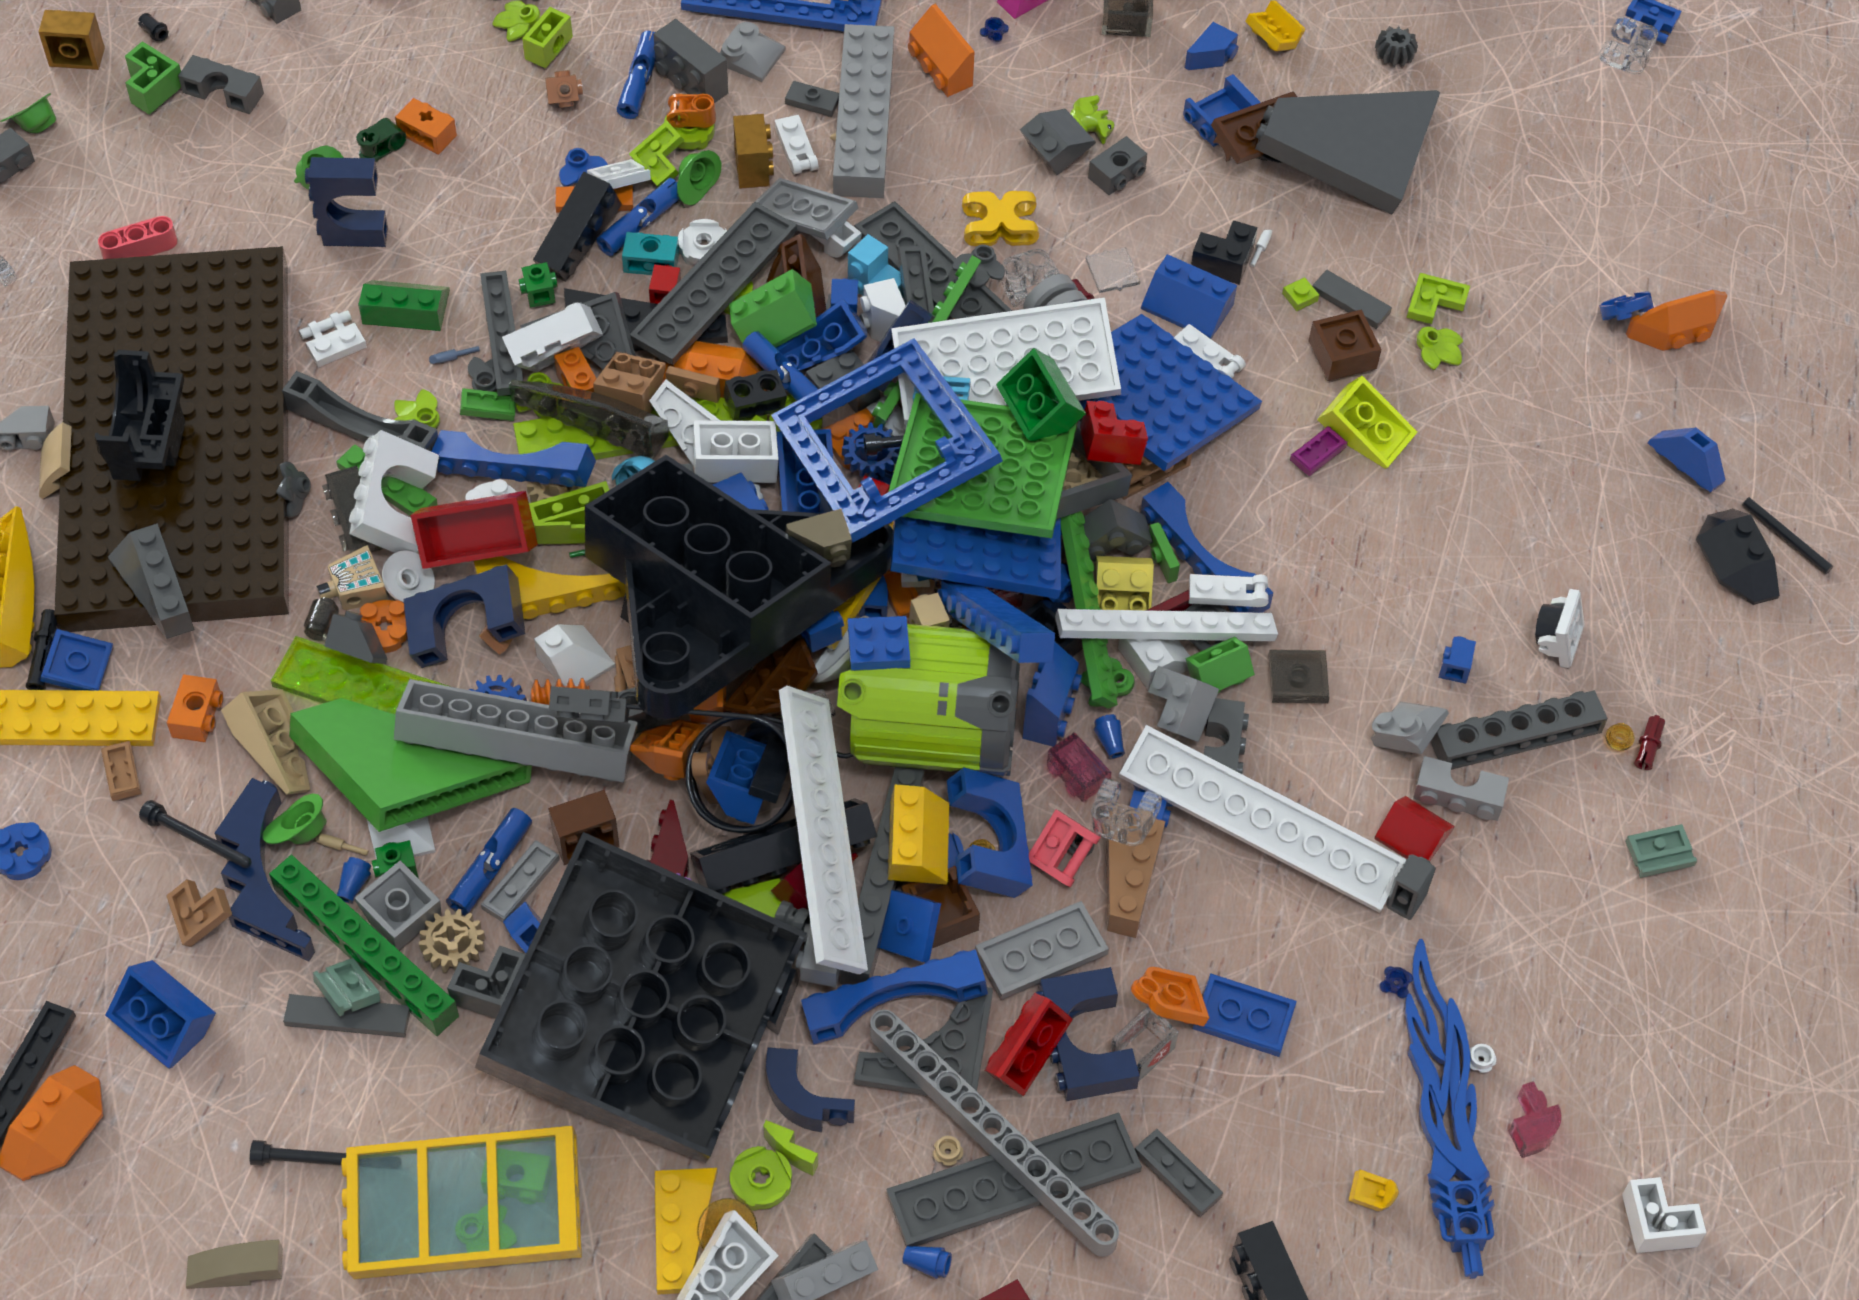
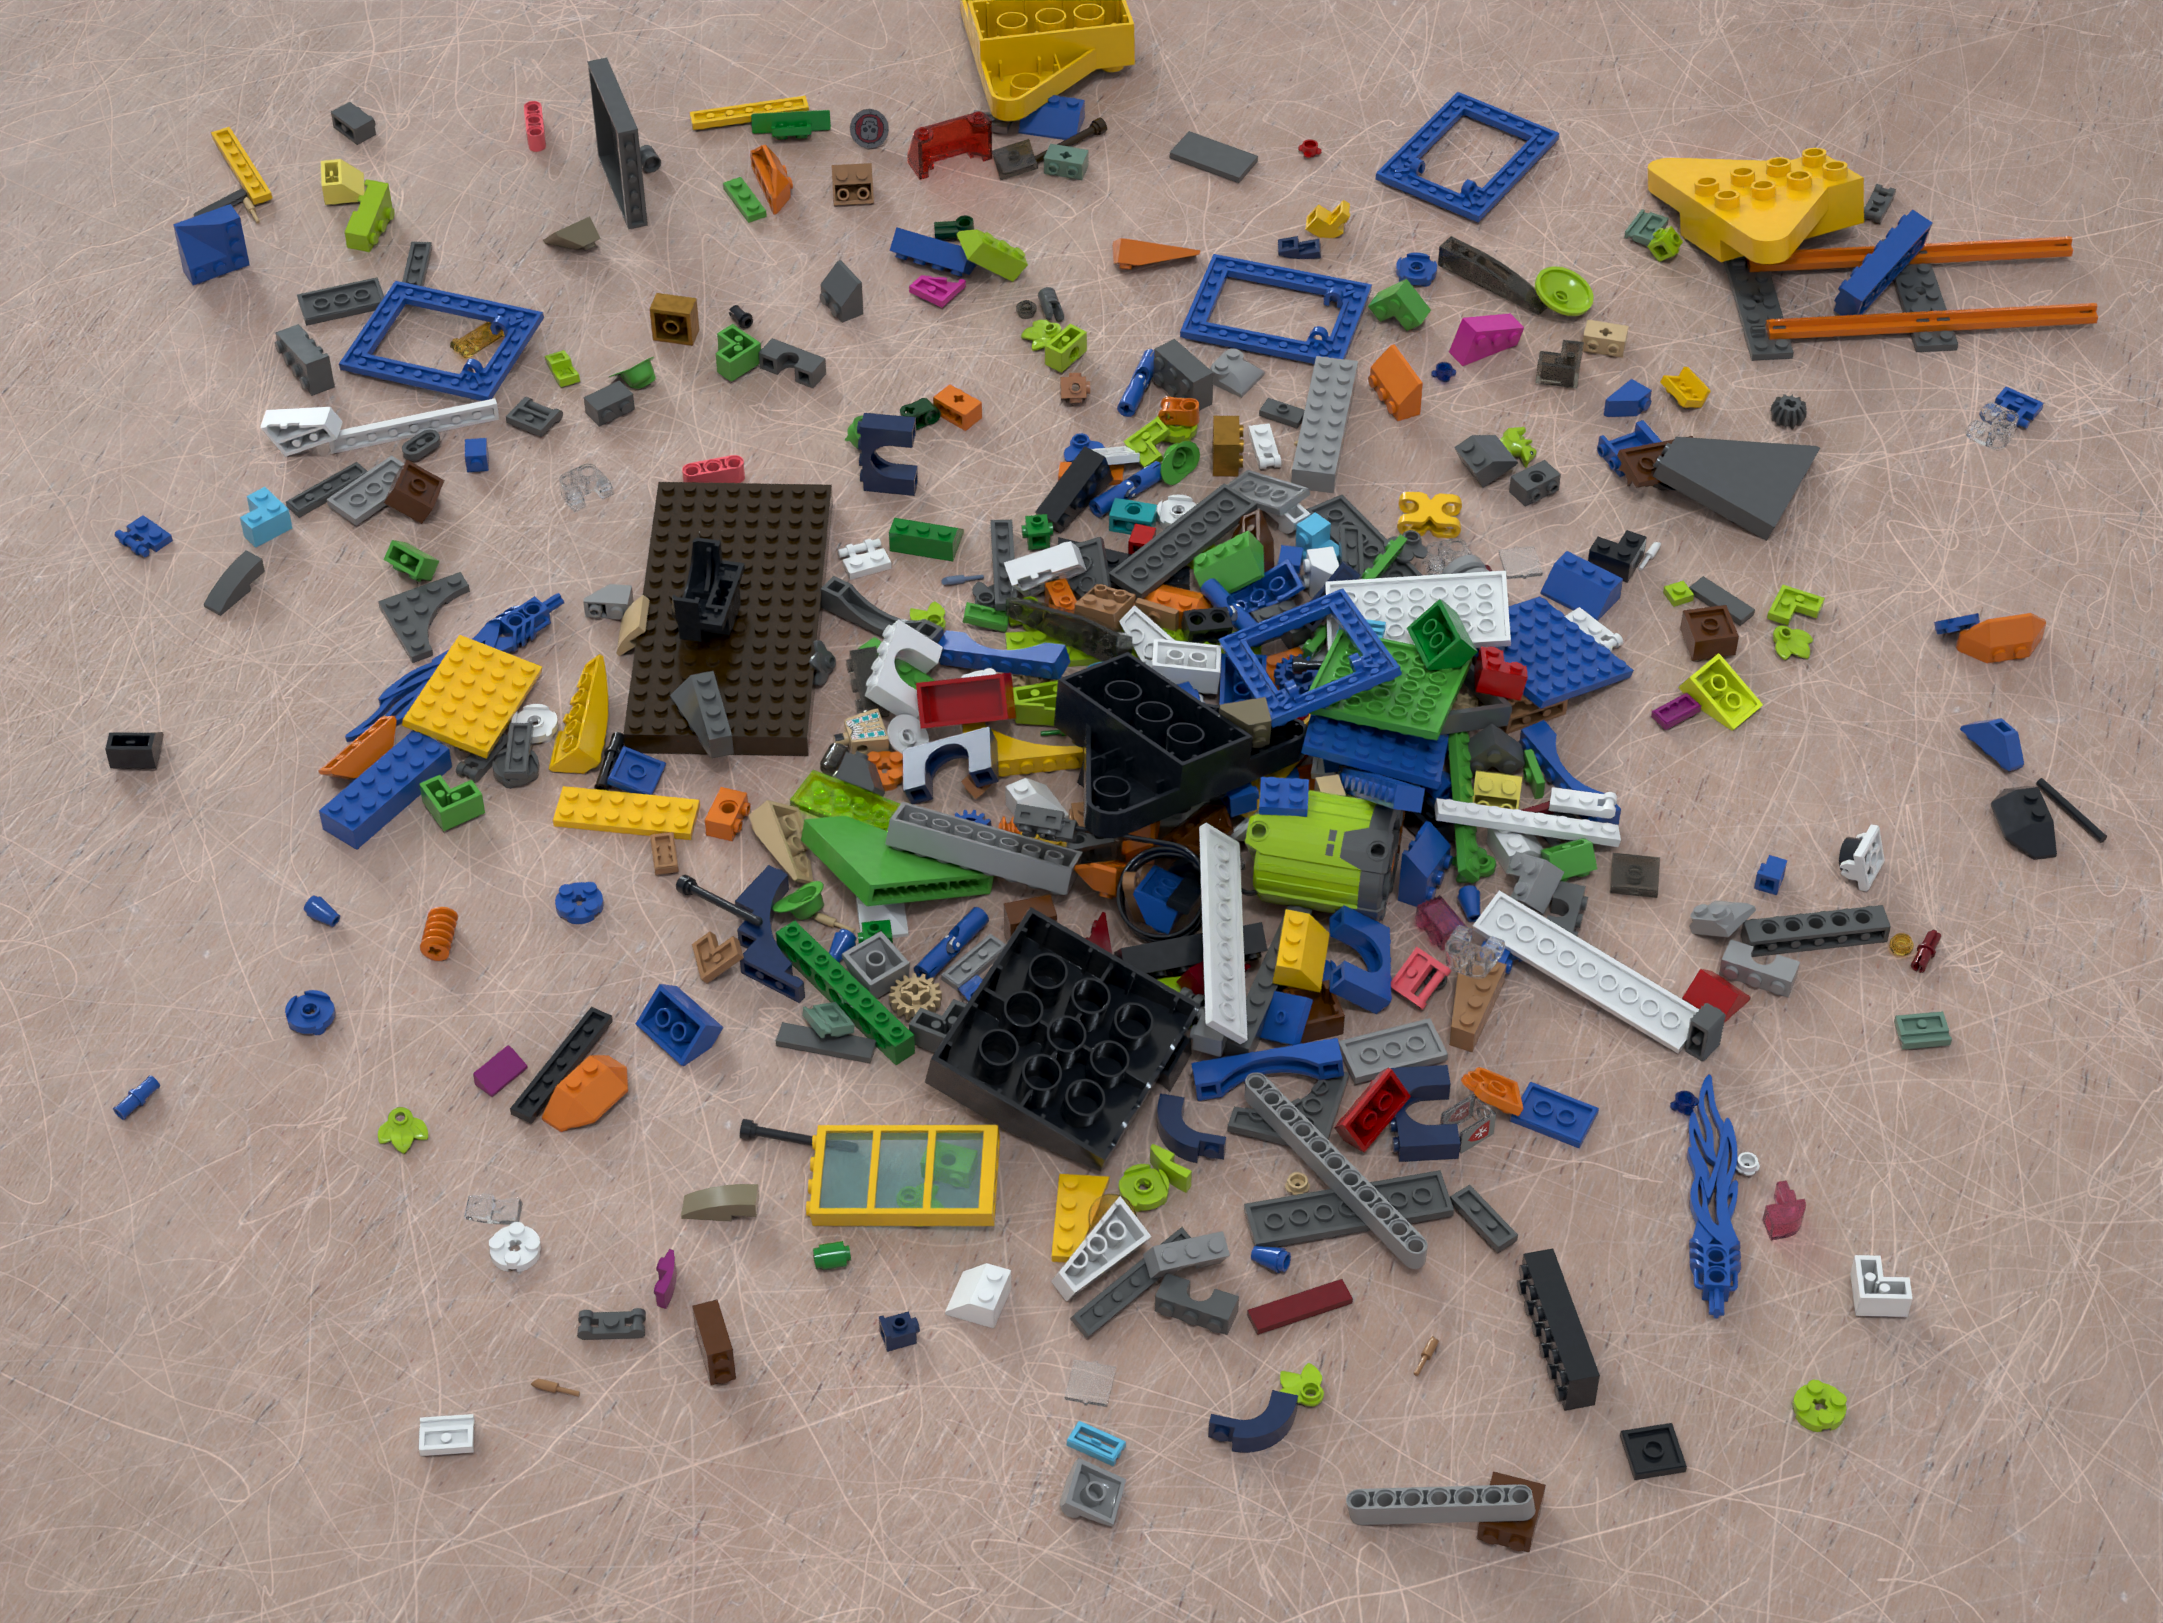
camera: 10 degrees right, 10 degrees down
yellow plate [1349,1169,1399,1211] -> none

